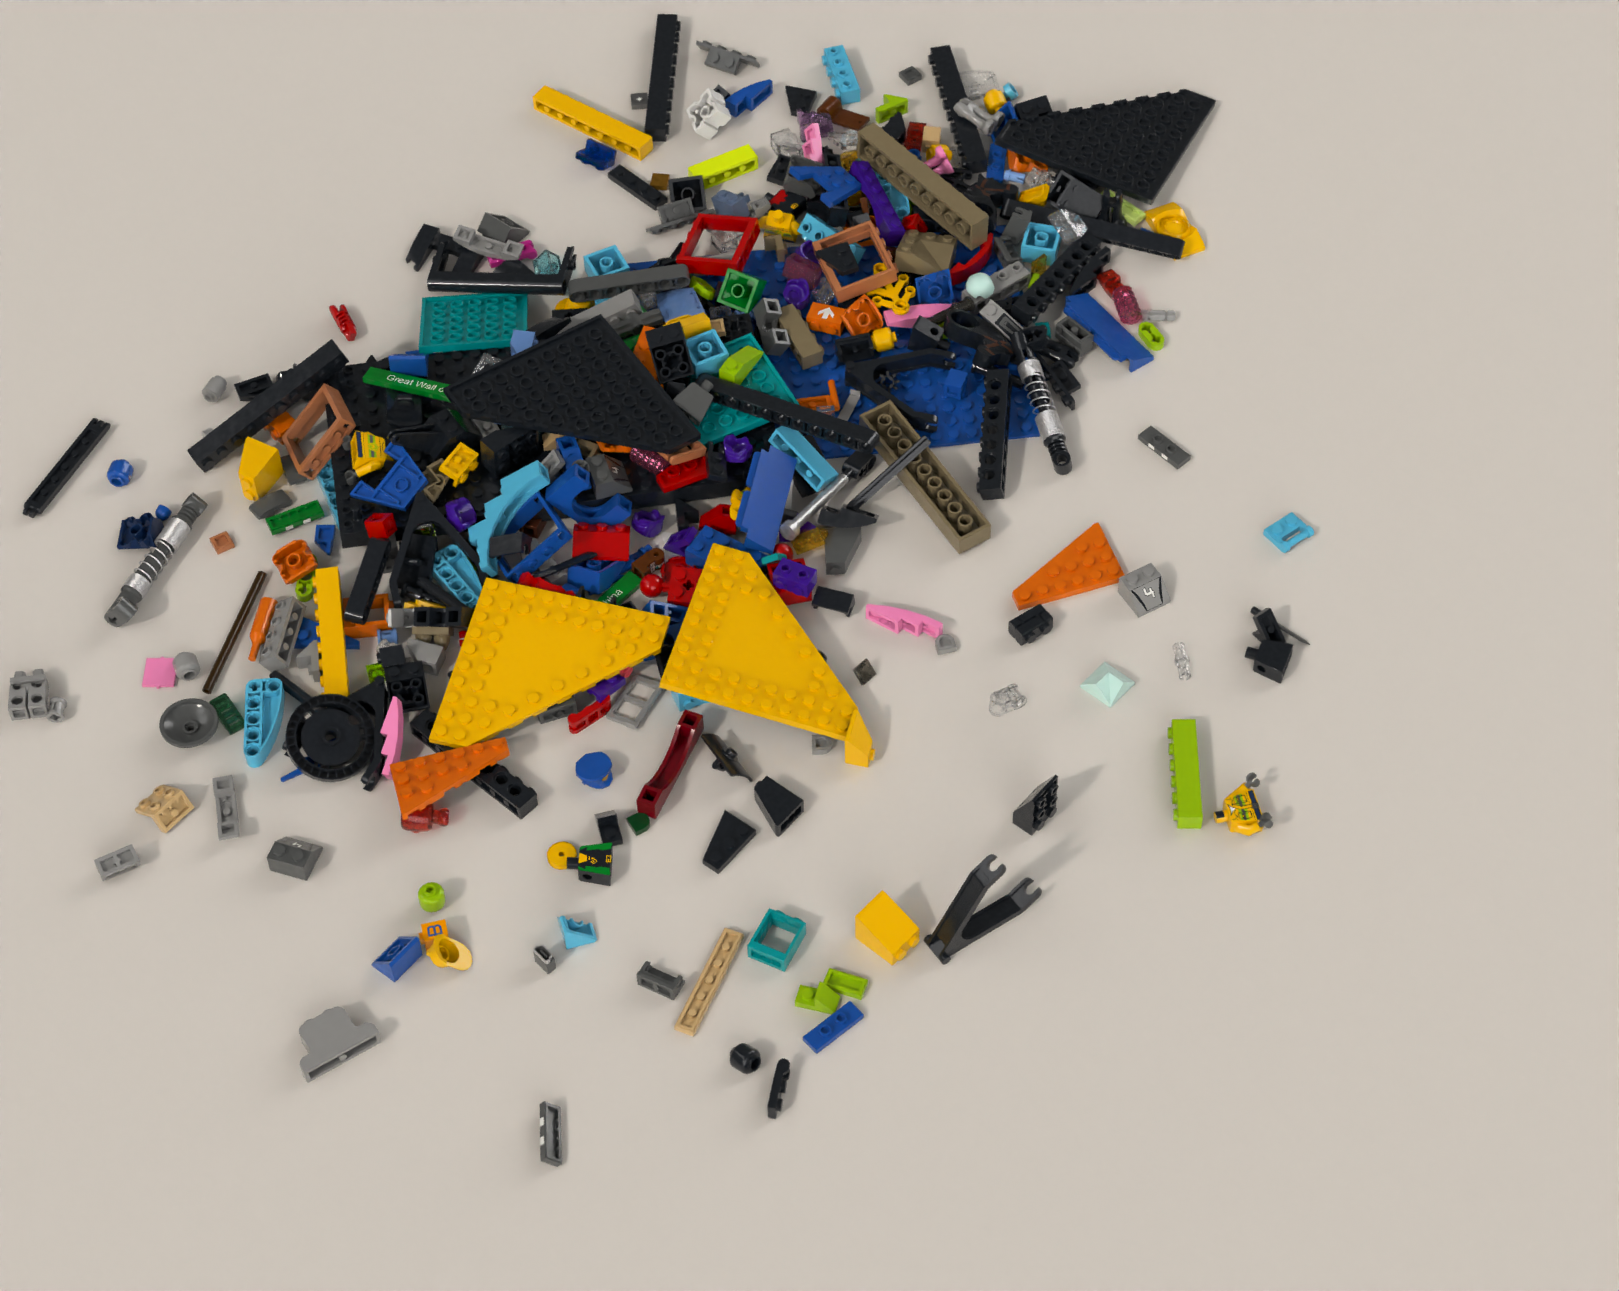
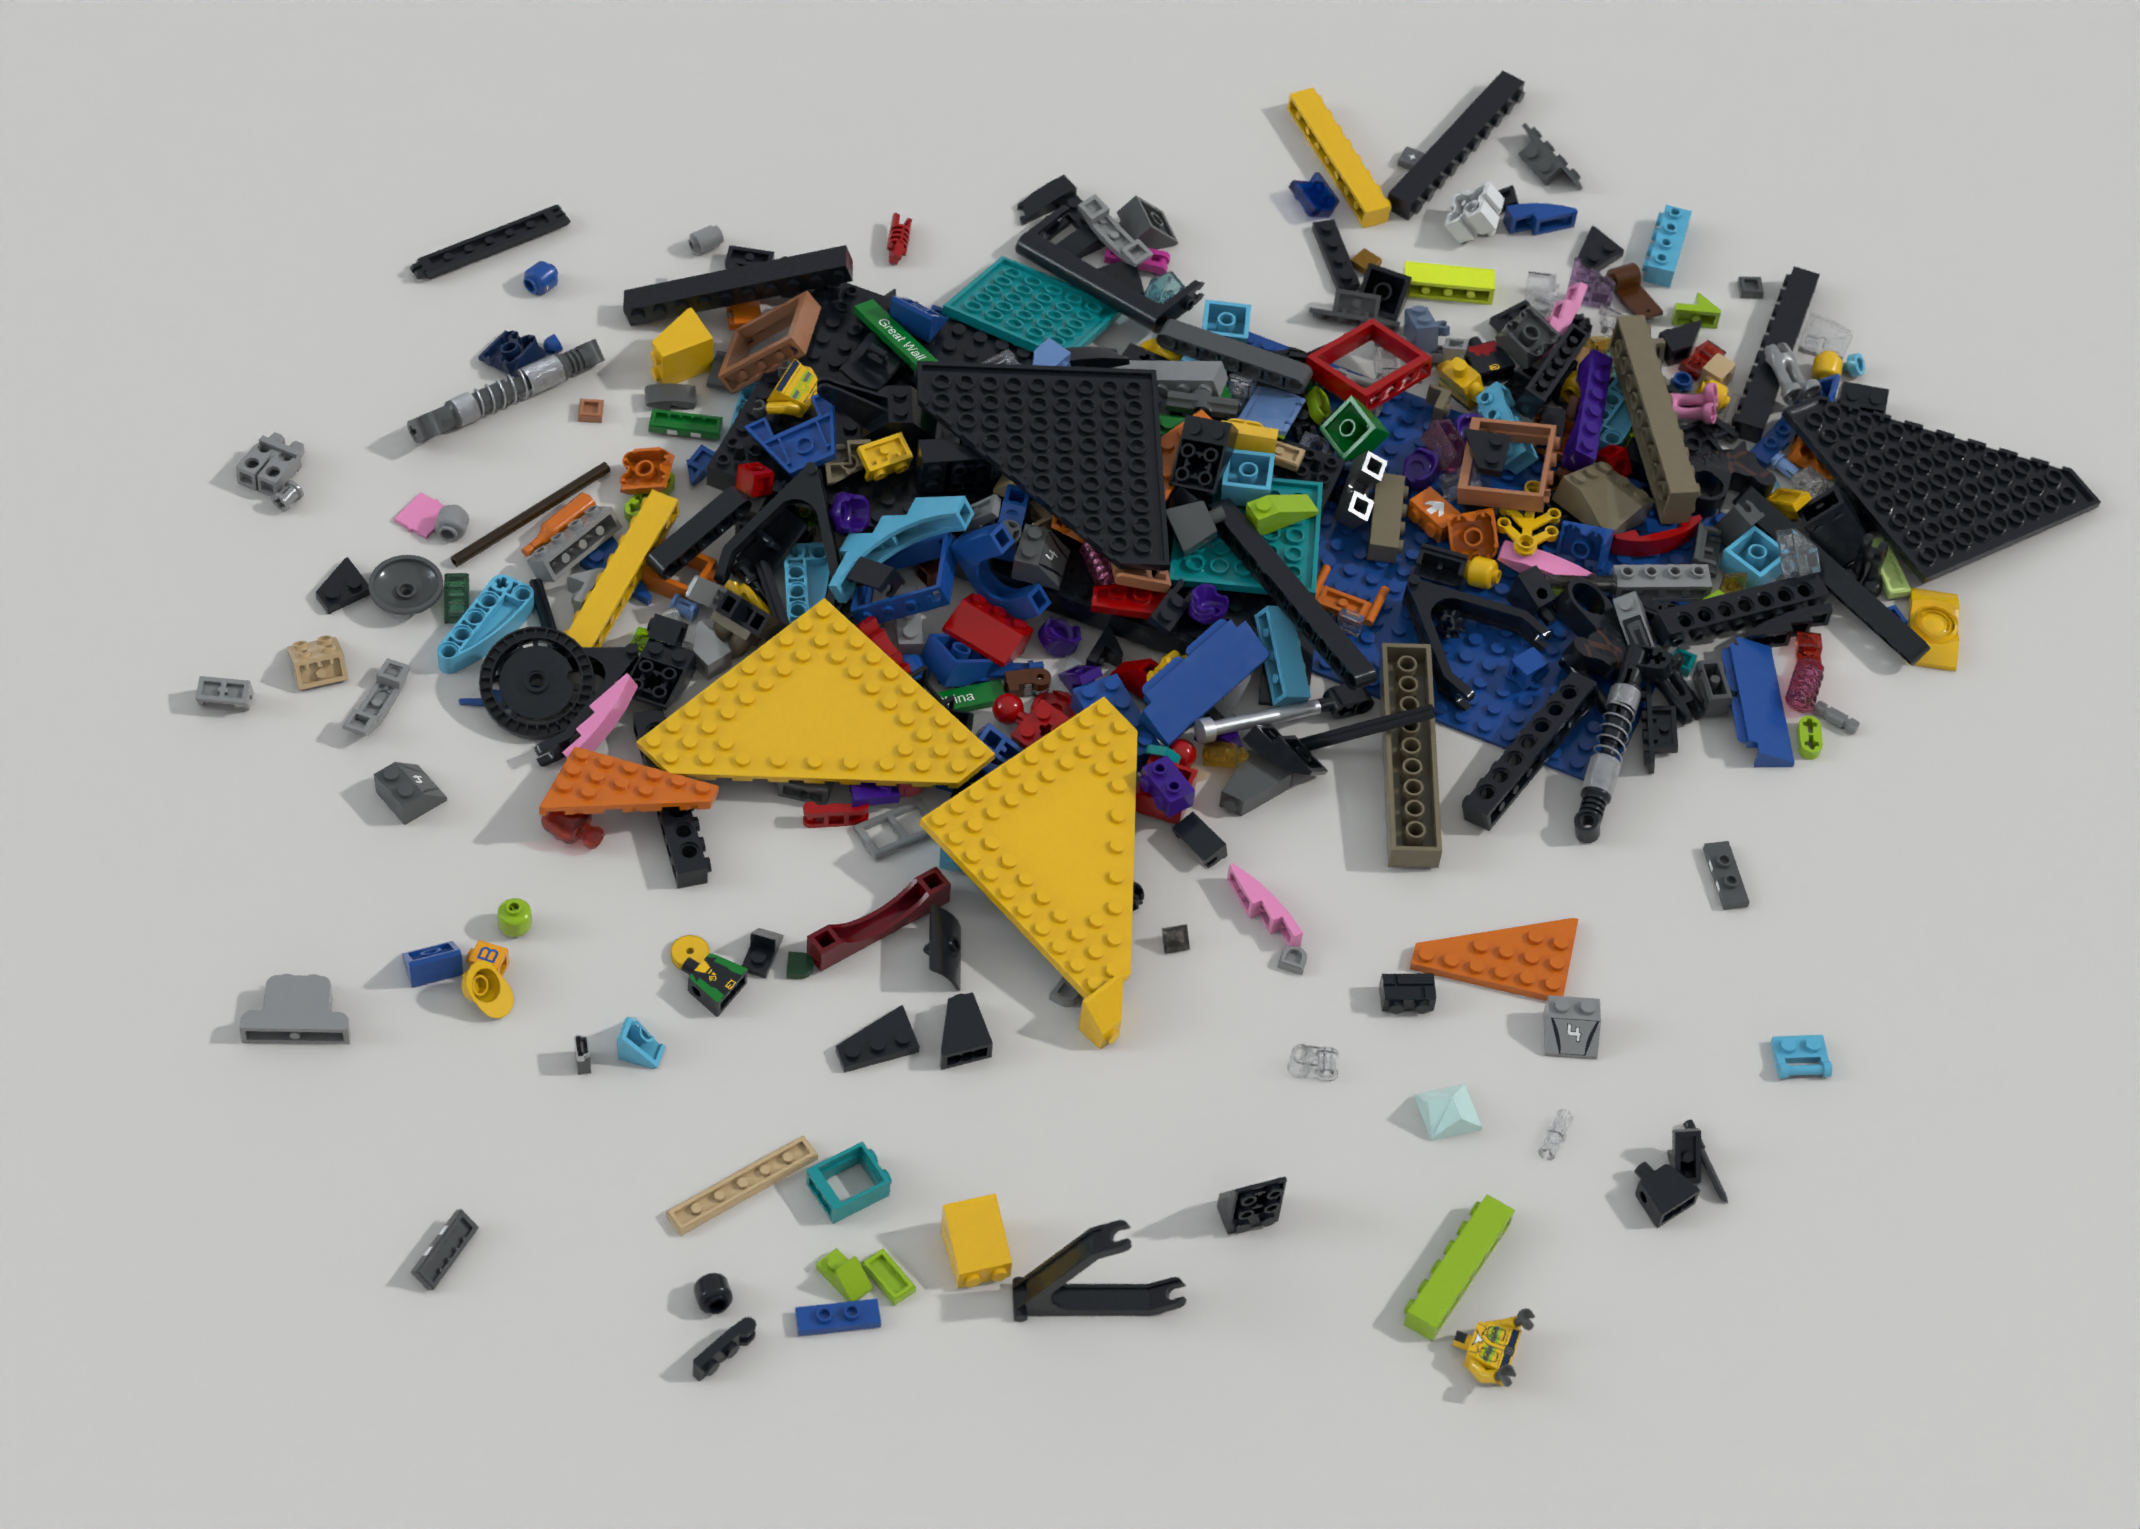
camera: 25 degrees right, 0 degrees up
black piece [533,552,597,579] -> none
blue hat [576,752,613,789] -> none
dark grey hinge [637,961,685,1000] -> none
blue wing [789,166,862,208] -> none
light grey piece [838,389,860,421] -> none
light aqua hair [965,273,995,299] -> none
none -> black wing [316,557,370,614]

